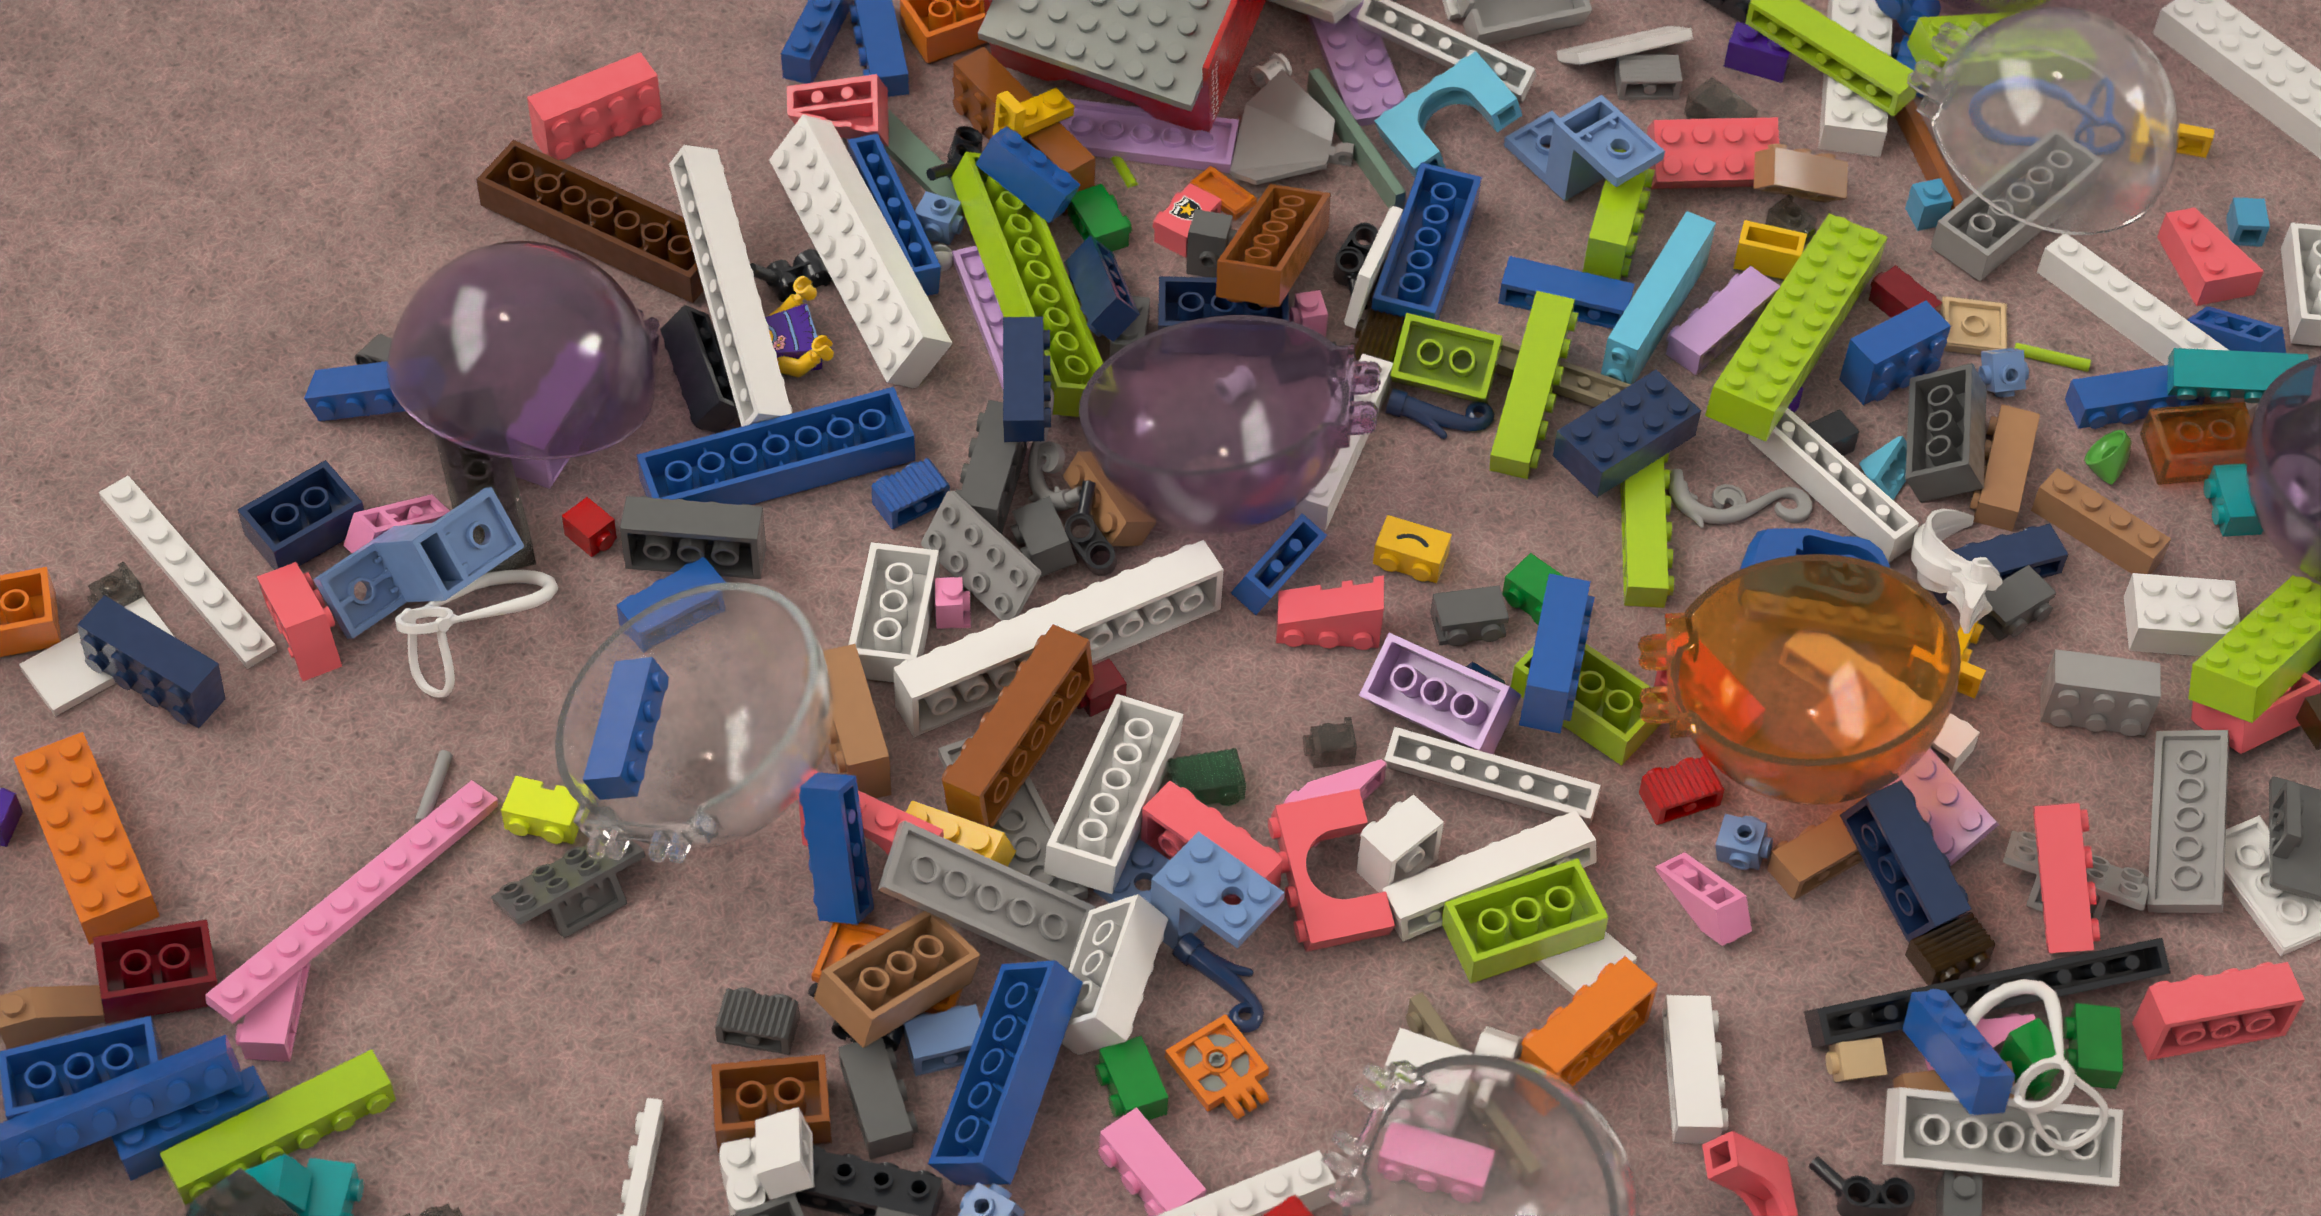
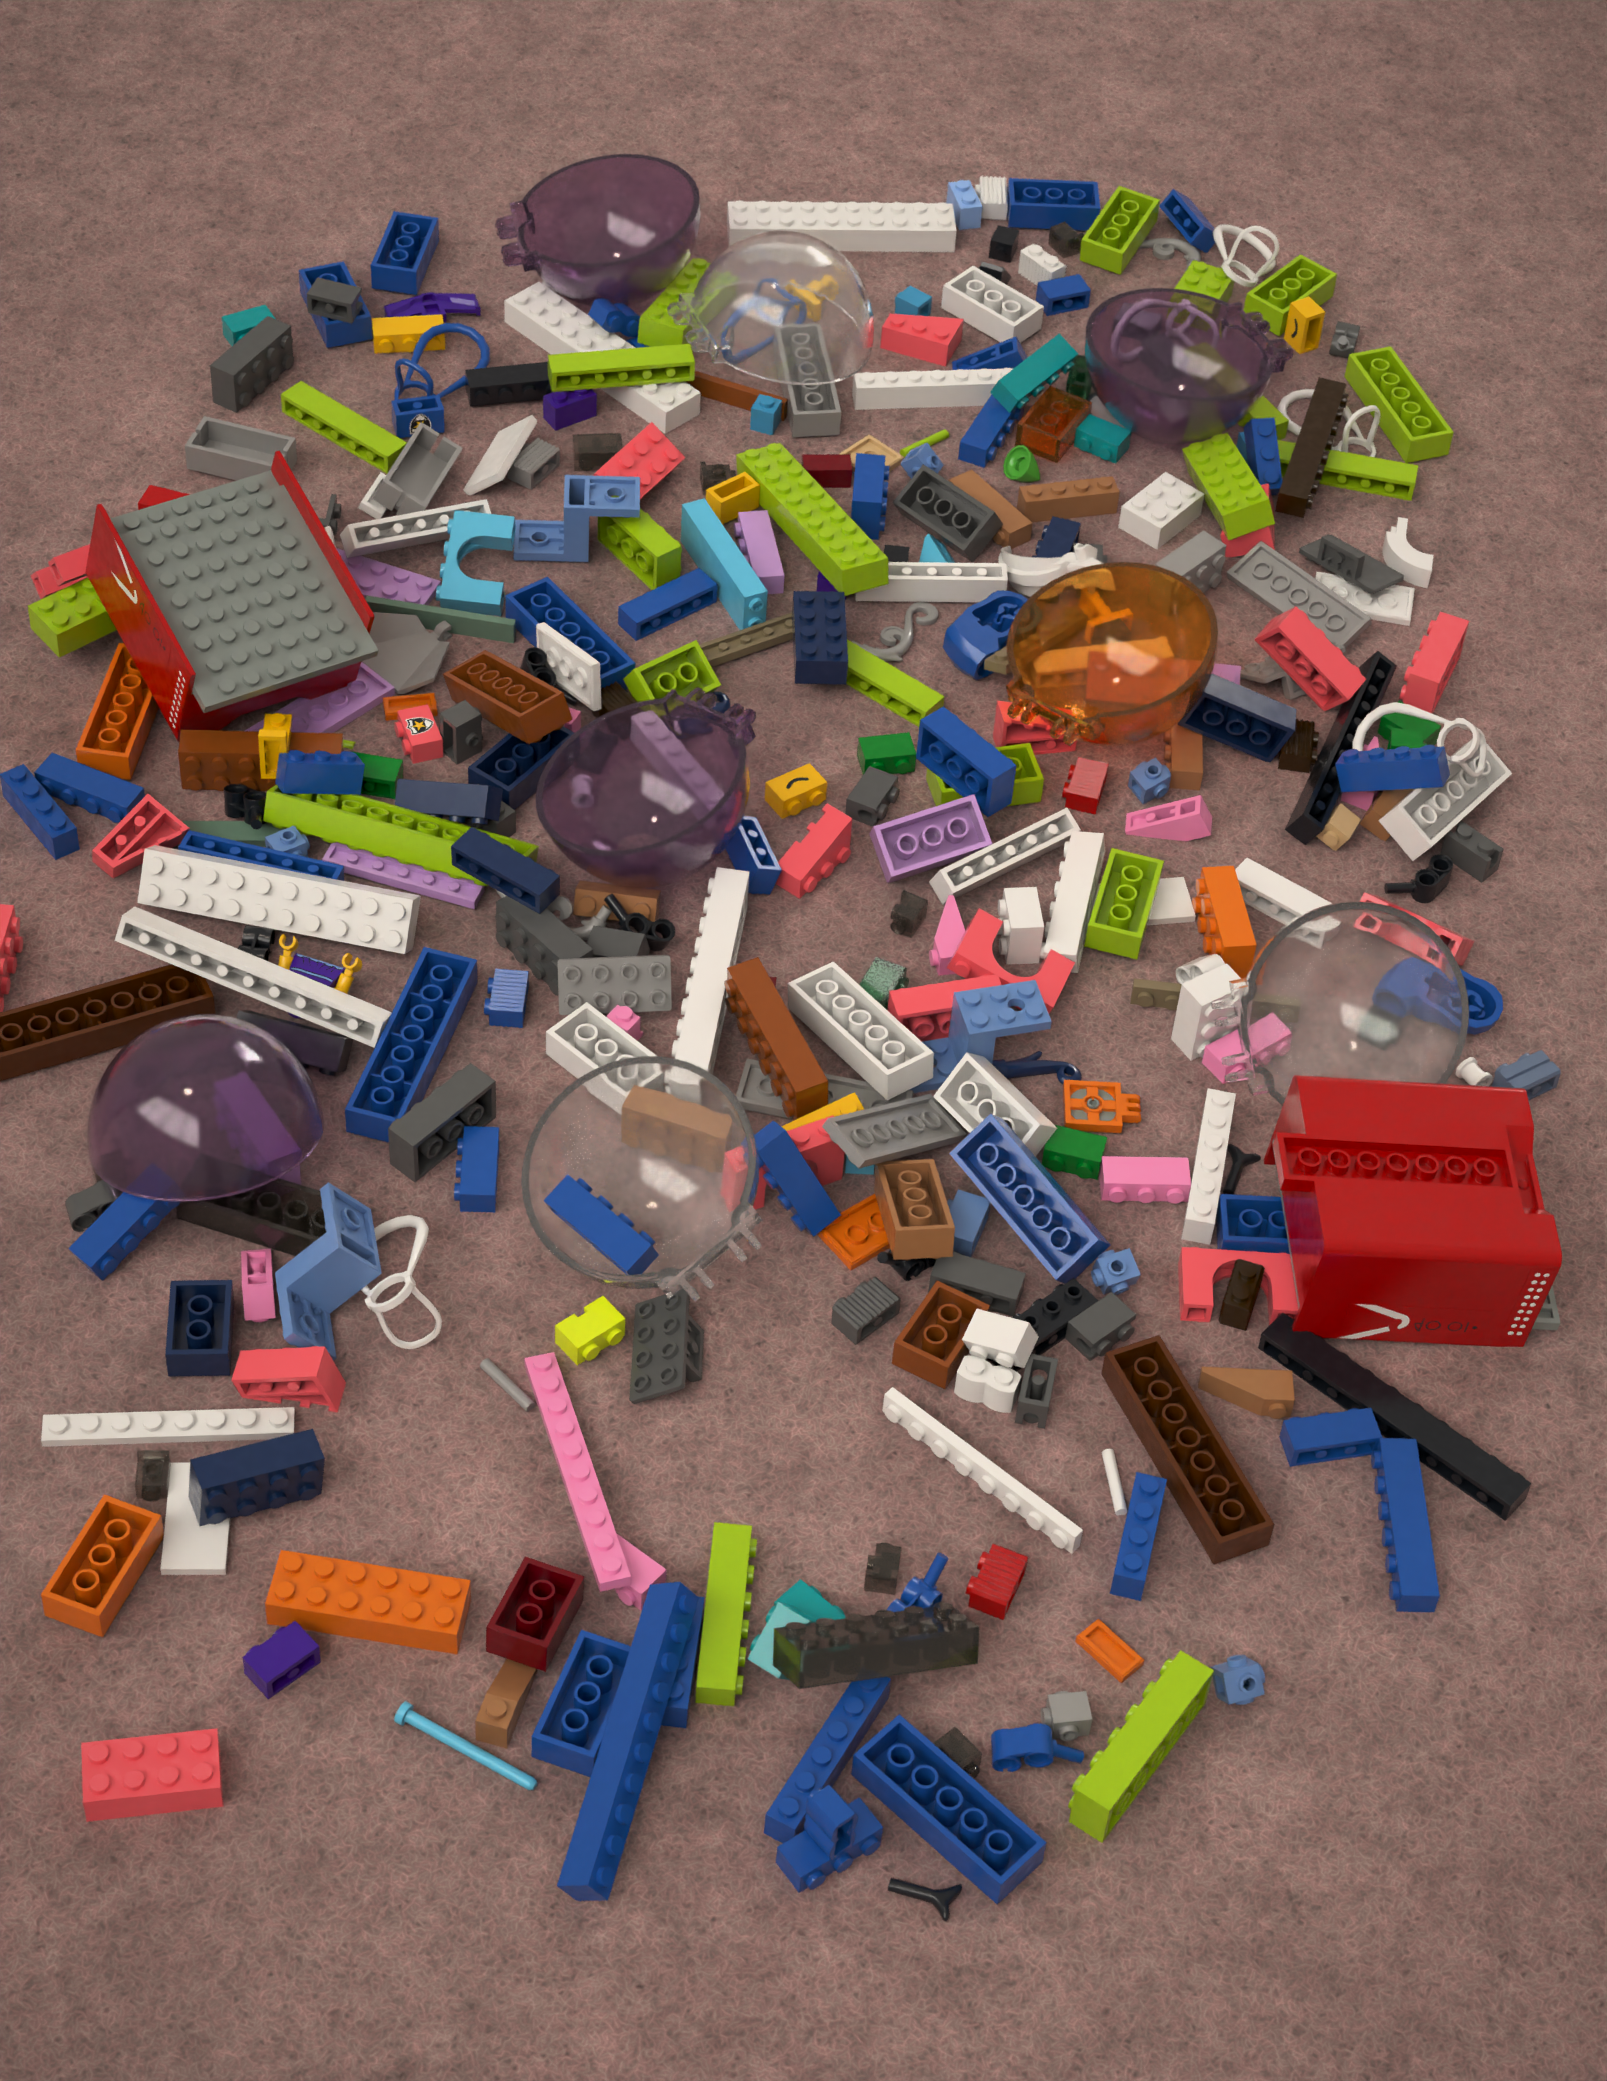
camera: 55 degrees left, 5 degrees down
red brick [561,497,617,557] -> none
lime brick [1489,291,1579,479] -> none
medium nougat brick [1754,144,1848,203] -> none

